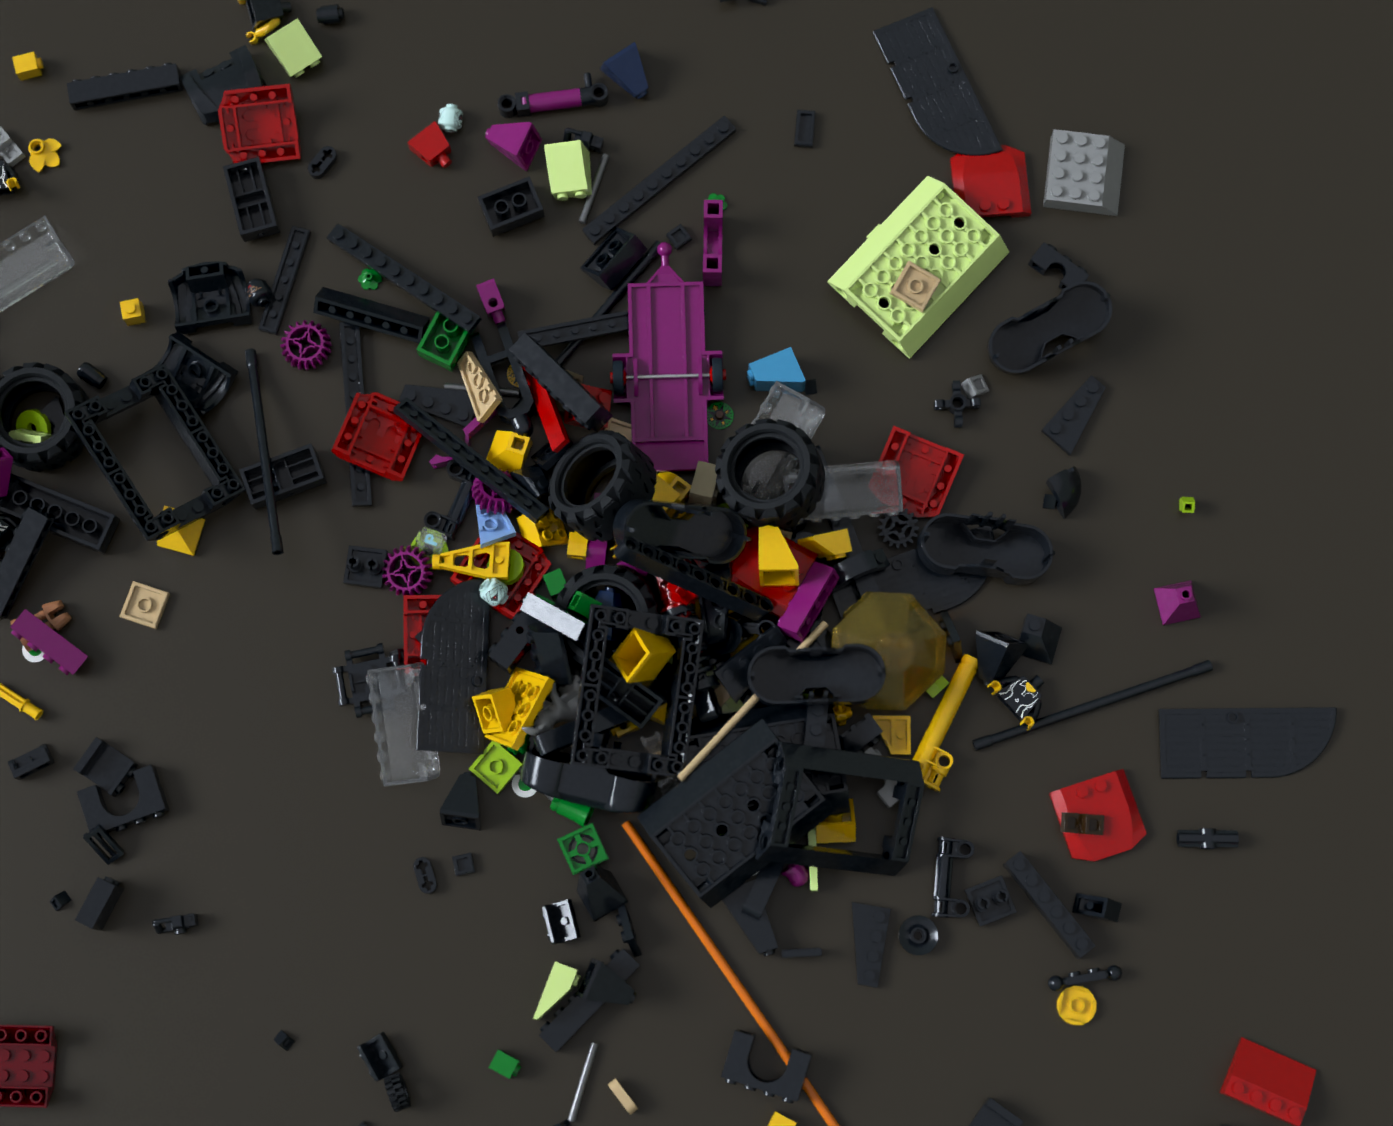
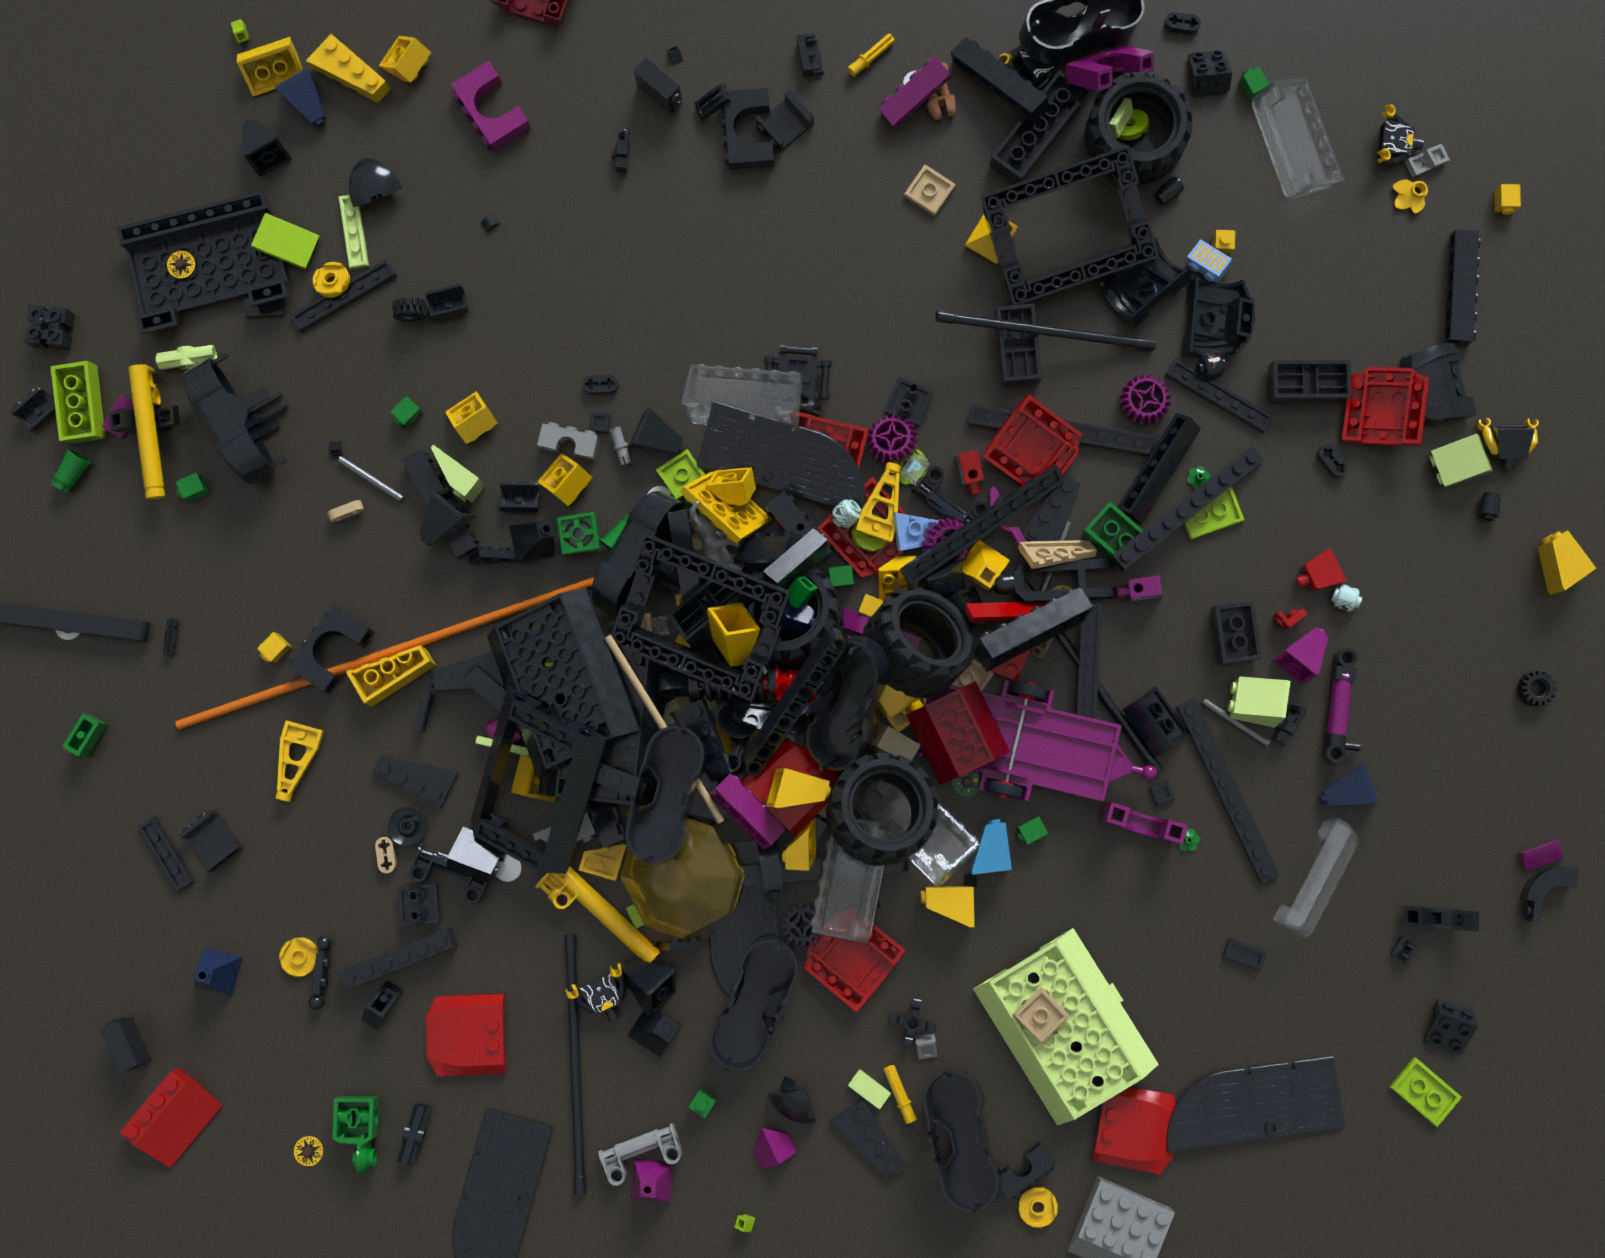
camera: 110 degrees right, 5 degrees up
dark brown slope [1060,812,1104,835] -> none
none -> dark blue slope [194,948,243,996]
none -> yellow plate [275,720,324,802]
none -> piece [294,1136,323,1166]
none -> green brick [332,1096,379,1175]
none -> yellow wedge [346,645,436,707]
none -> tan beam [375,837,397,873]
none -> yellow slope [445,391,498,444]
none -> brick [446,827,507,884]
none -> magenta arch [451,61,531,151]
none -> white sticker [497,855,521,882]
none -> light grey arch [537,422,600,461]
none -> yellow slope [537,453,593,507]
none -> light grey piece [598,1123,683,1186]
none -> light grey pin [609,427,632,467]
none -> green brick [688,1087,717,1118]
none -> magenta slope [753,1128,797,1170]
none -> yellowish green tile [848,1069,891,1109]
none -> yellow axle [884,1065,917,1124]
none -> dark red slope [905,681,1010,785]
none -> yellow slope [920,886,975,927]
none -> red torso [955,450,984,495]
none -> green brick [1016,816,1048,845]
none -> yellow tile [1018,1186,1058,1228]
none -> lime tile [1184,486,1245,540]
none -> light blue brick [1186,239,1232,284]
none -> red bracket [1273,608,1307,630]
none -> clear windscreen [1273,818,1359,937]

